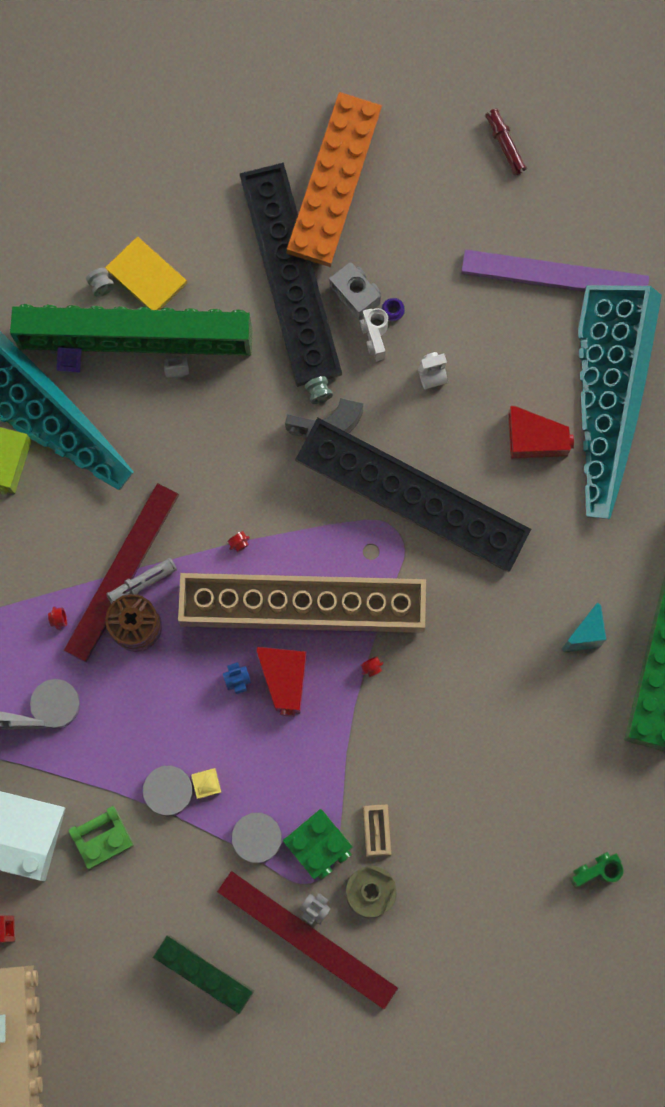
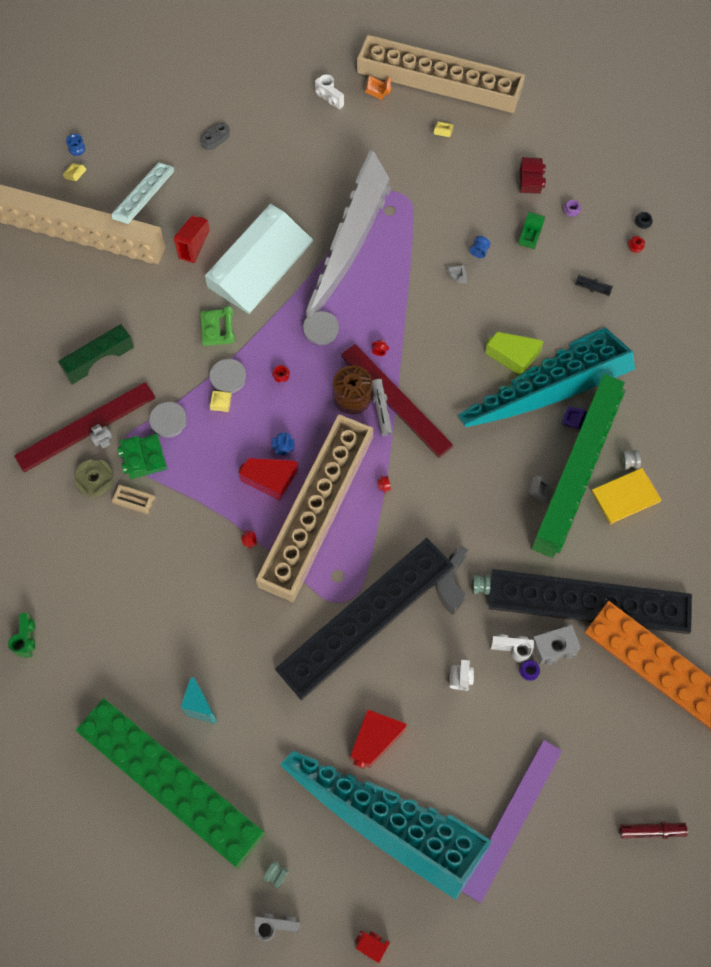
camera: 110 degrees right, 10 degrees down
none -> red plate [272,365,290,383]

